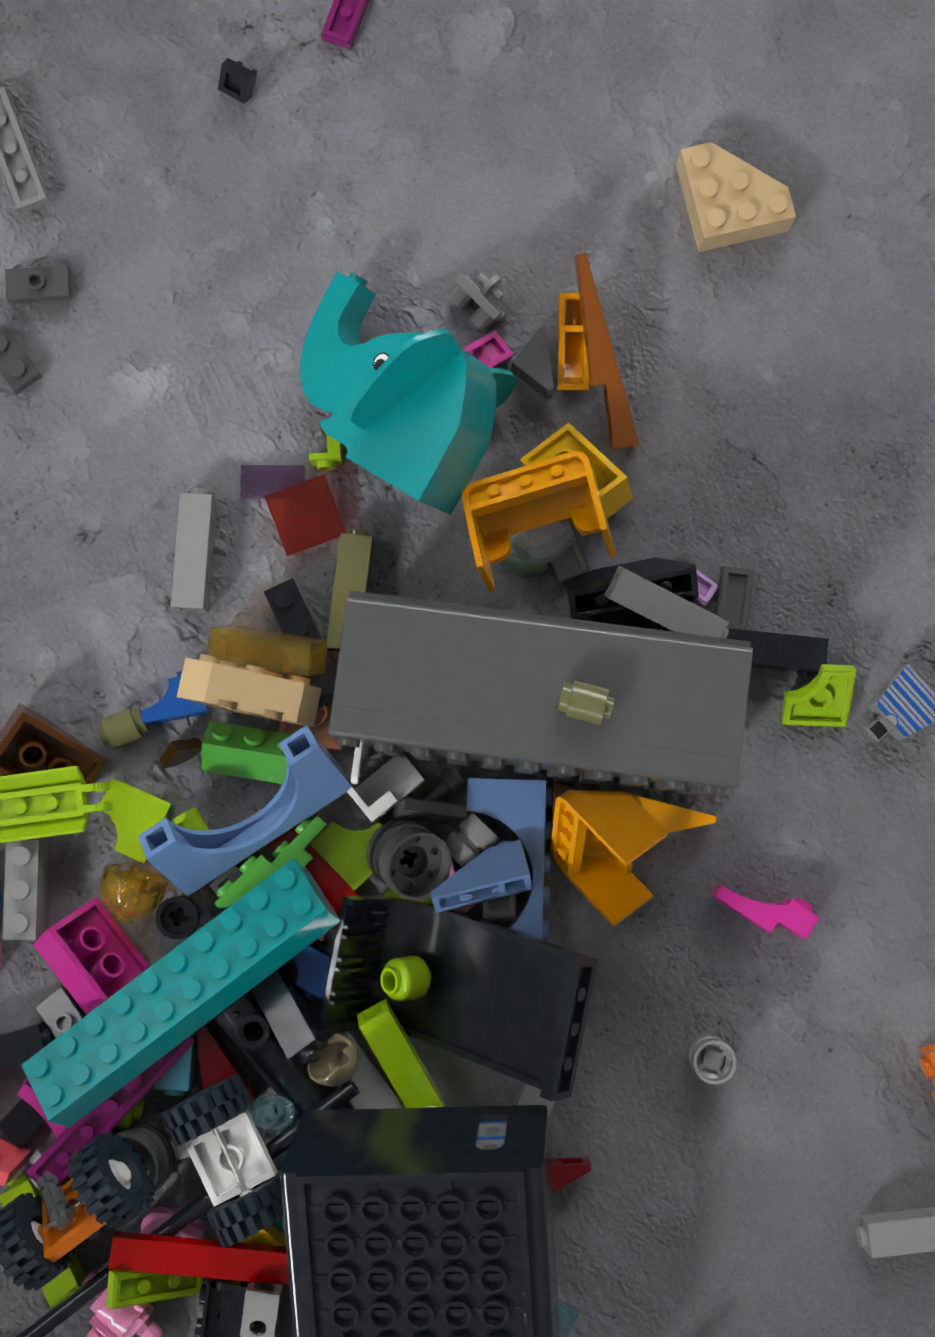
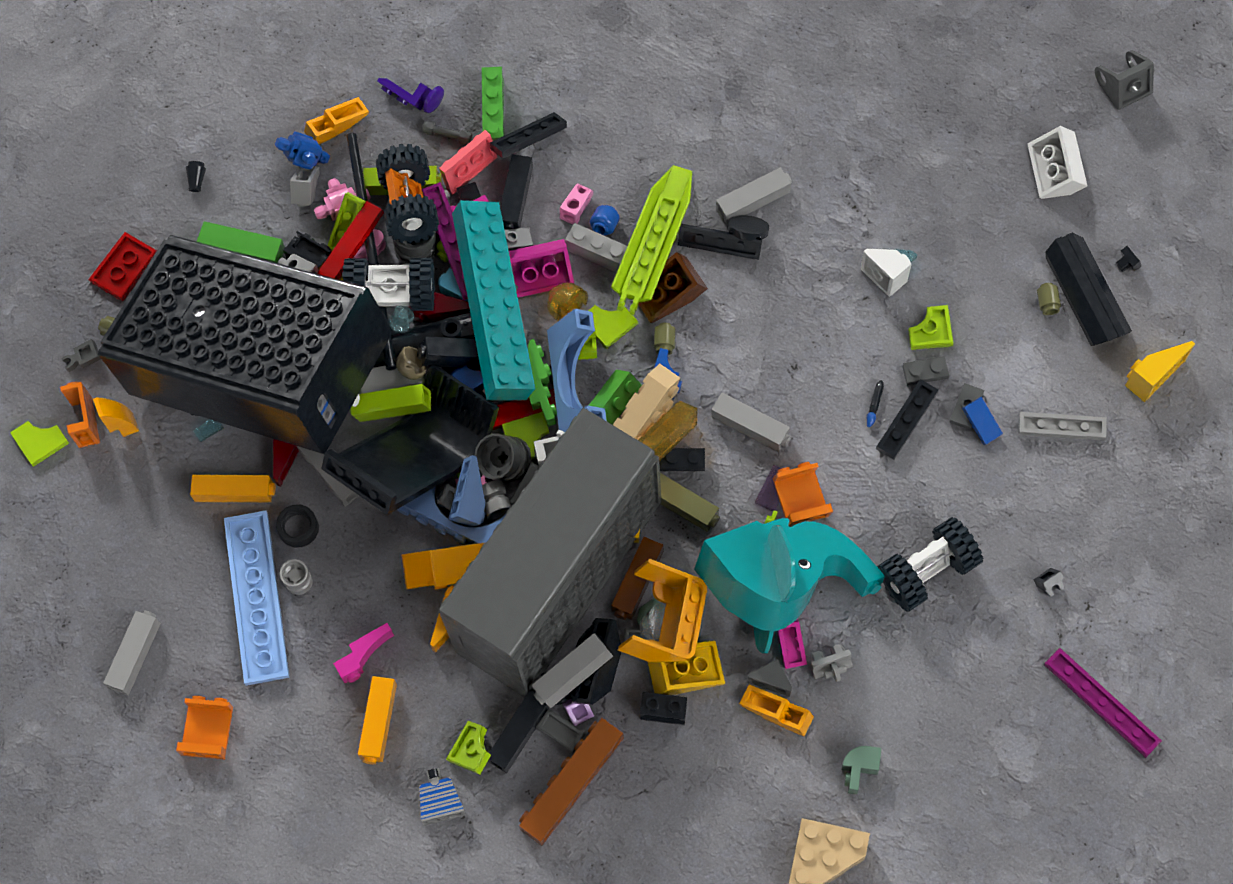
camera: 120 degrees right, 15 degrees down
dark grey axle [36,1171,73,1230] -> none
black piece [155,896,200,939] -> none
dark brown tile [159,738,202,769] -> none
clear red tile [265,474,346,556] -> none
lime head [381,955,431,1002] -> none
olive brick [557,680,615,725] -> none
dark orange slope [574,253,639,449] -> none
none -> light orange brick [190,475,276,503]
none -> light blue plate [224,510,290,686]
none -> black tyre [276,504,319,548]
none -> light orange brick [358,676,397,765]
none -> dark orange brick [519,718,624,846]
none -> reddish brown brick [611,537,664,620]
none -> black hinge [640,692,687,725]
none -> orange panel [773,462,833,527]
none -> sand green brick [841,746,881,795]
none -> black piece [866,380,884,427]
none -> black plate [876,379,939,460]
none -> black plate [877,517,984,612]
none -> blue tile [962,397,1003,445]

